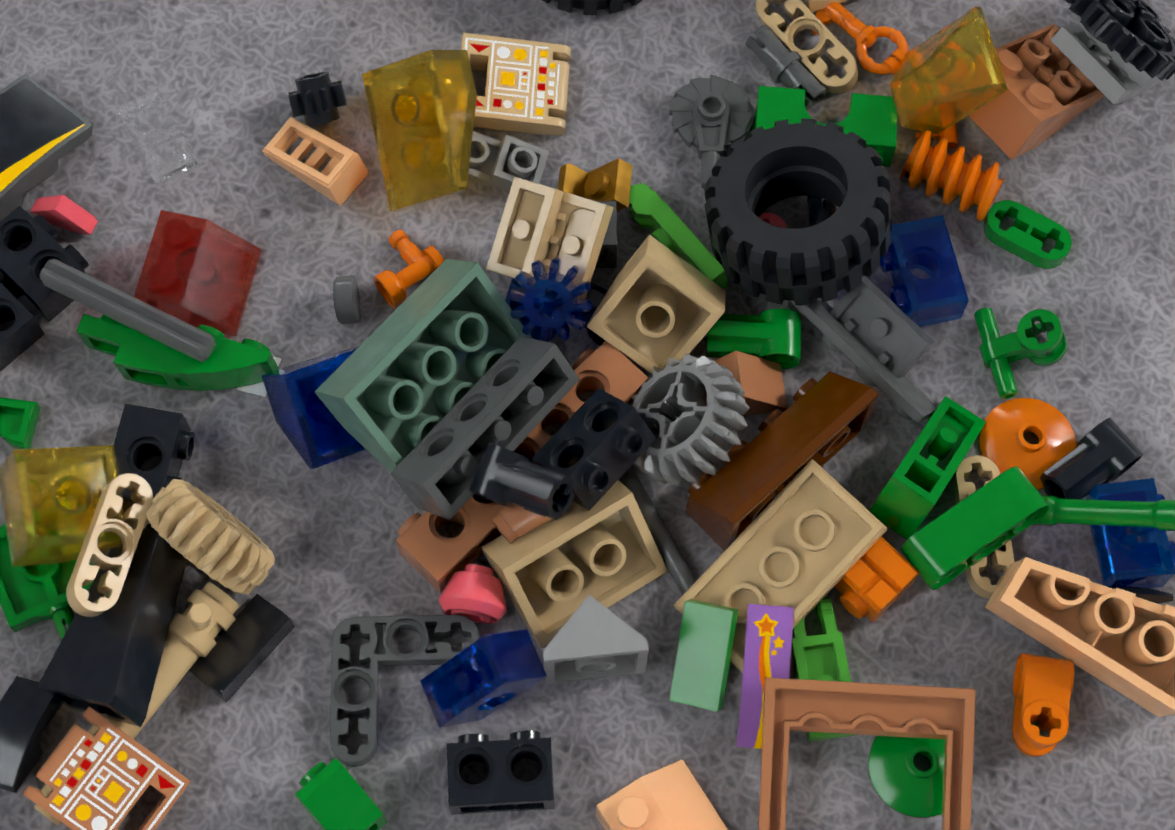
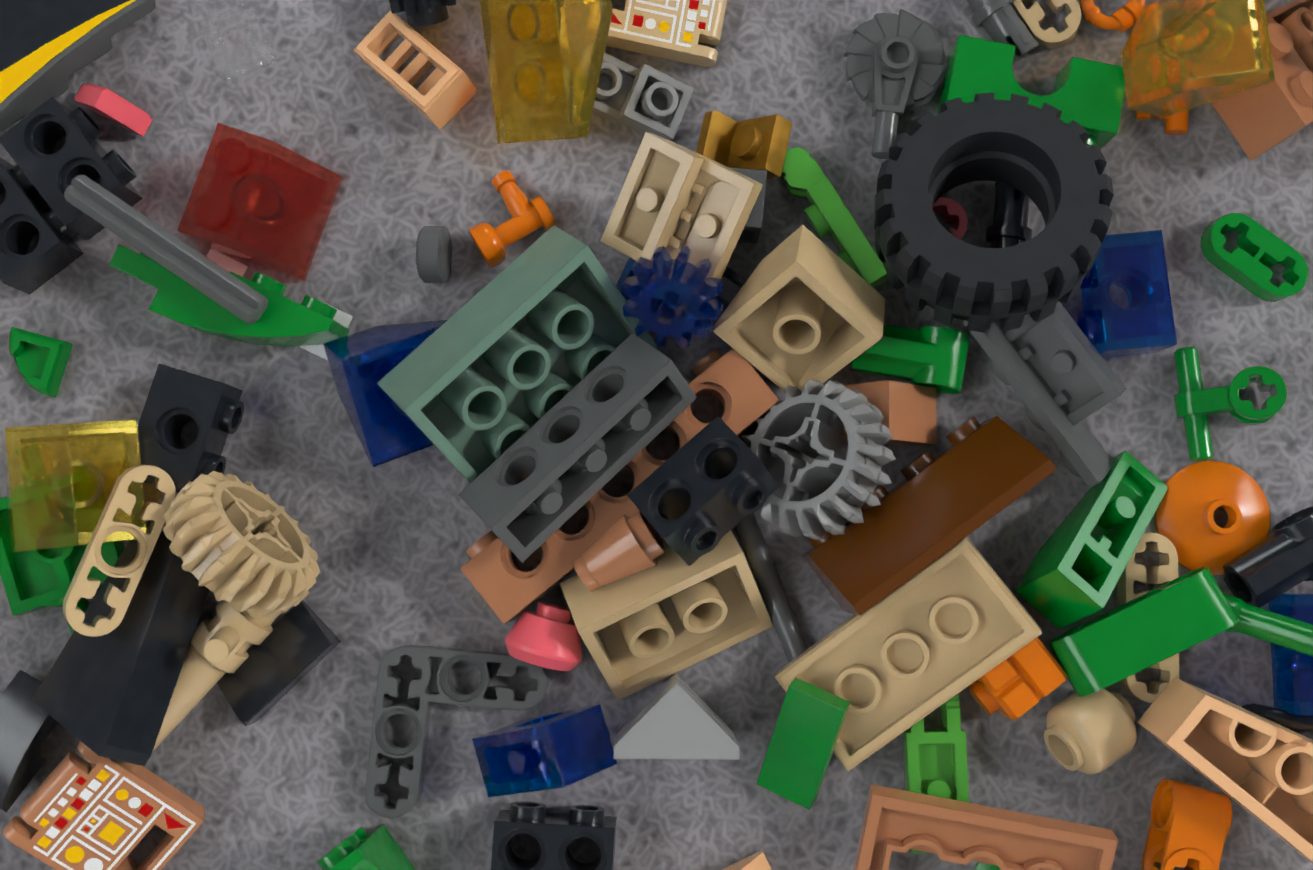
camera: 10 degrees right, 15 degrees up
black piece [469,443,574,521] -> none
medium lavender sticker [736,604,794,749] -> none
orange piece [899,130,1006,222] -> none
none -> tan head [1044,689,1137,775]

